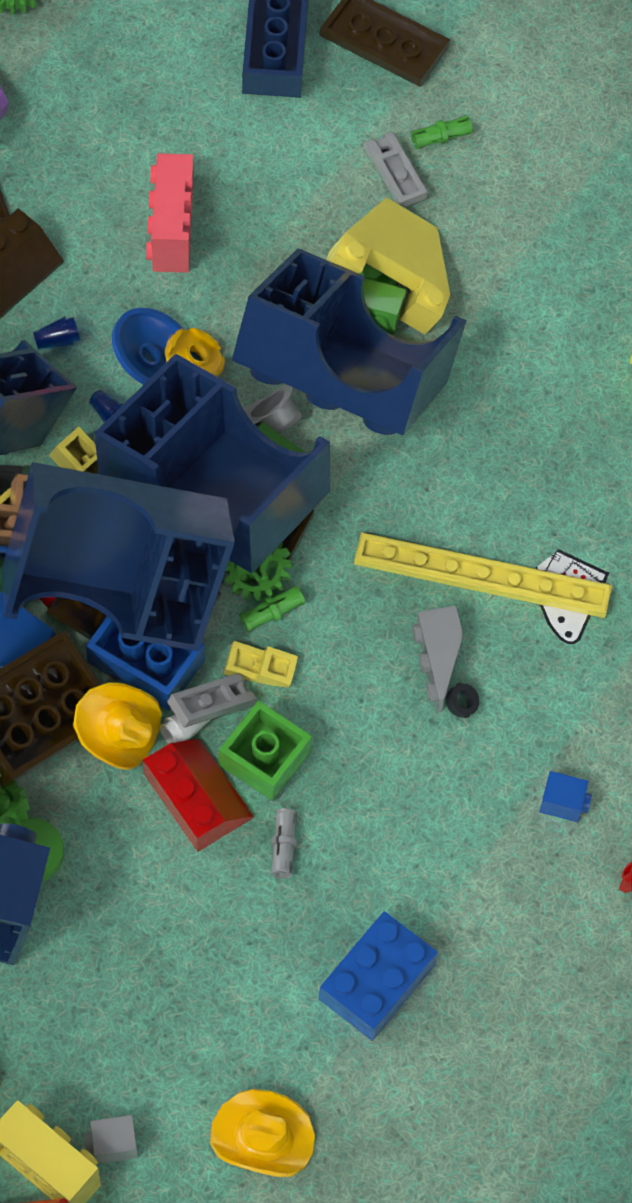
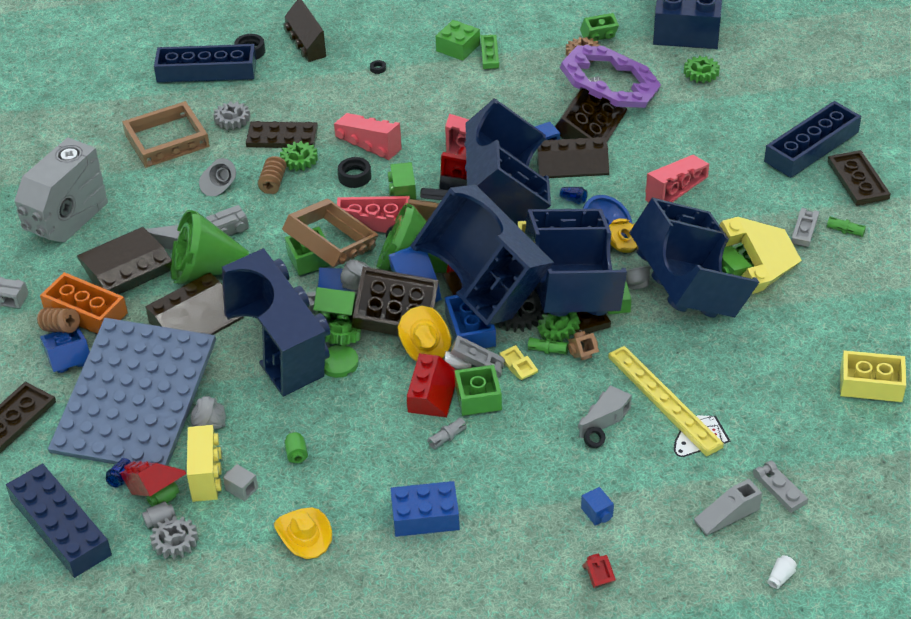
camera: 50 degrees right, 20 degrees down
none -> bright green brick [284,432,308,463]
none -> medium nougat brick [568,331,599,361]

